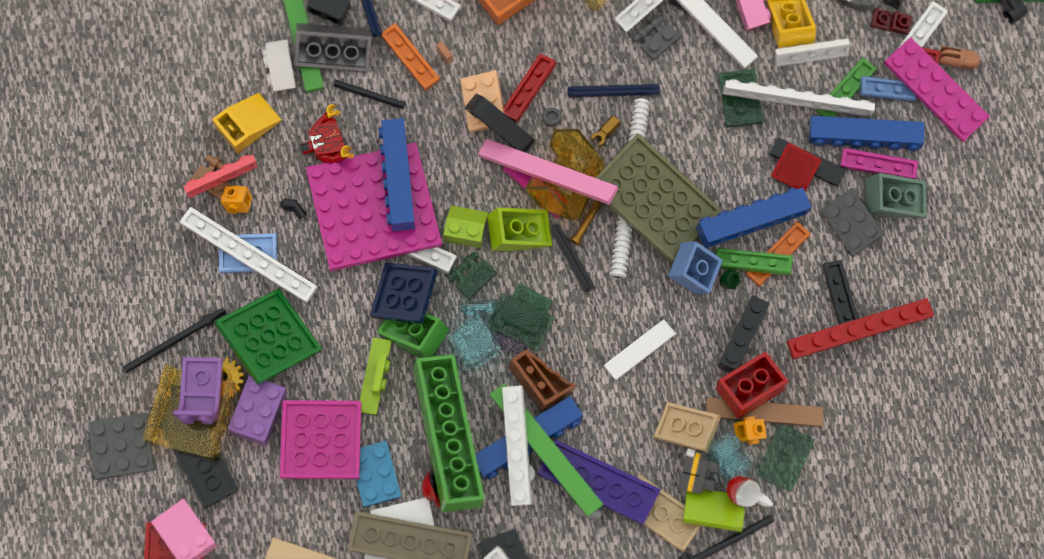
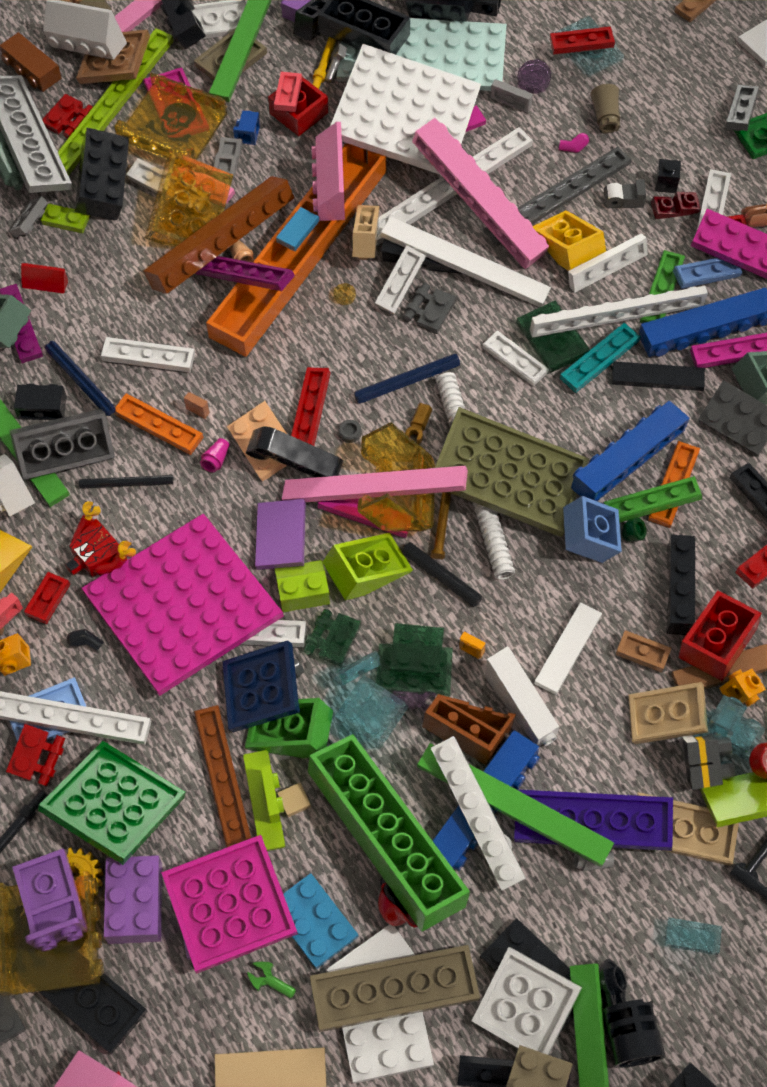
camera: 20 degrees left, 10 degrees down
blue brick [378,118,415,232] -> none
red plate [771,142,822,192] -> none
none -> red plate [6,724,66,786]
none -> red plate [24,572,71,625]
none -> dark orange tile [194,705,251,847]
none -> dark pink cone [200,438,230,473]
none -> bright green bar [247,962,296,998]
none -> medium lavender tile [255,499,306,570]
none -> tan tile [277,783,311,817]
none -> light orange tile [459,632,486,659]
none -> white tile [482,331,549,386]
none -> white slope [485,646,559,746]
none -> teal plate [560,323,641,393]
none -> medium nougat plate [615,630,671,673]

